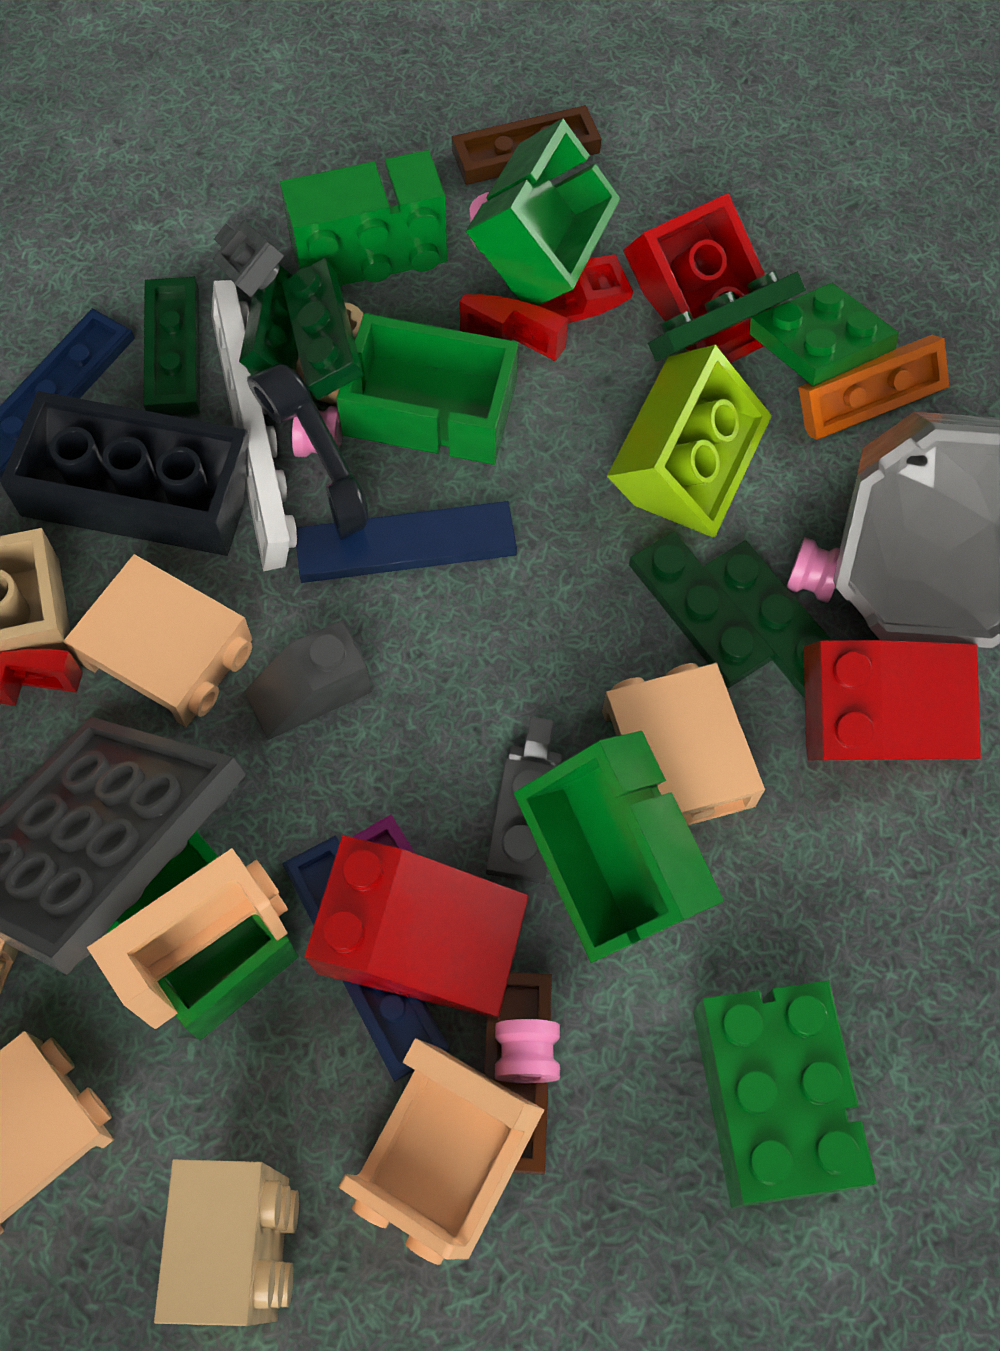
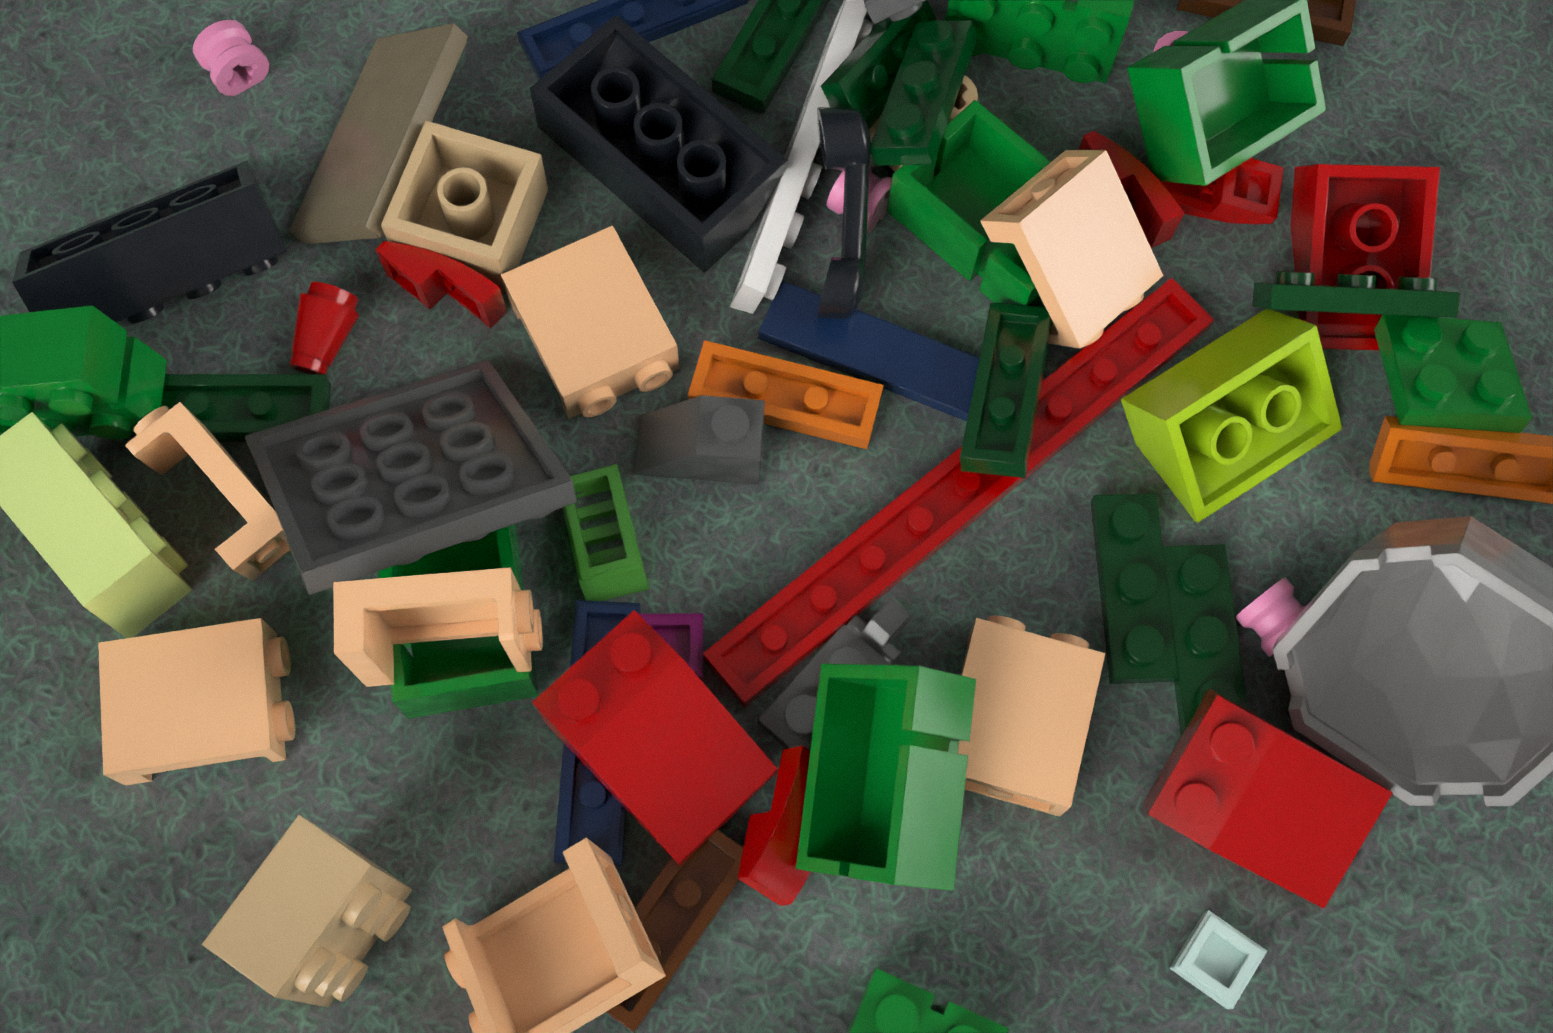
camera: 30 degrees right, 5 degrees up
bright pink wheel [495,1019,560,1083] -> none
none -> bright green slope [562,464,649,601]
none -> orange plate [687,340,884,450]
none -> red plate [702,278,1214,709]
none -> red slope [737,745,811,906]
none -> dark green plate [960,303,1052,478]
none -> light nougat panel [980,150,1163,348]
none -> light aqua tile [1170,910,1267,1010]

